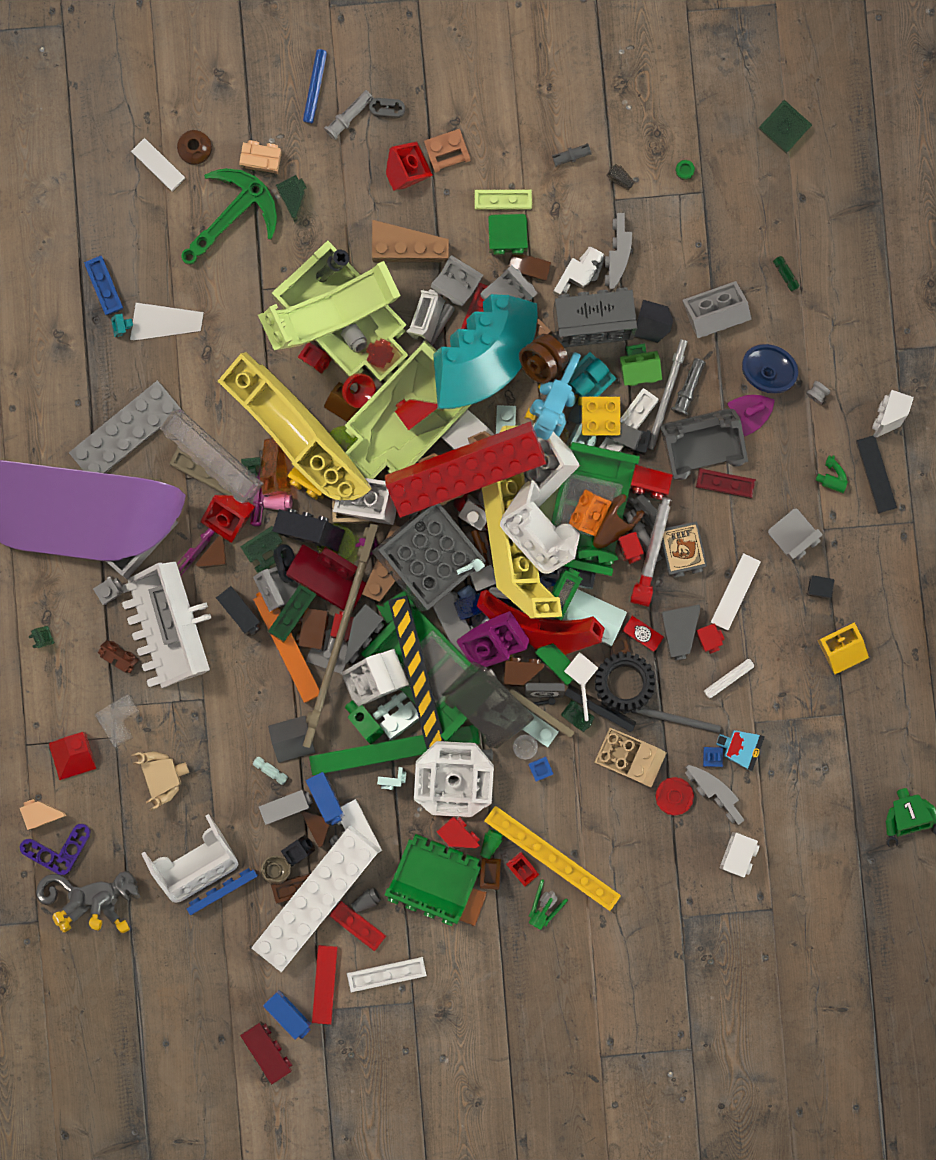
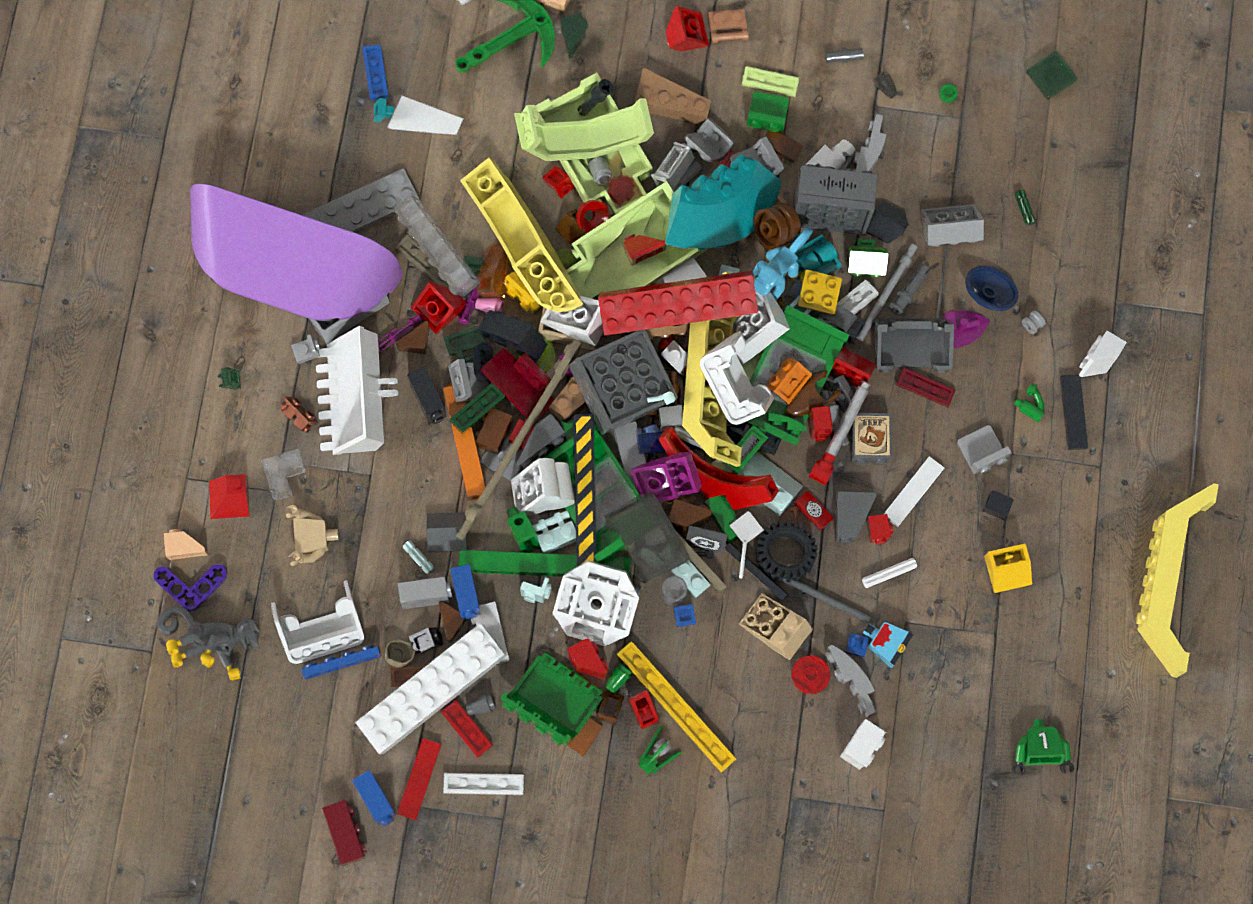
camera: 10 degrees right, 10 degrees down
light grey plate [148,586,180,645] -> none
clear green bracket [561,700,595,732] -> none

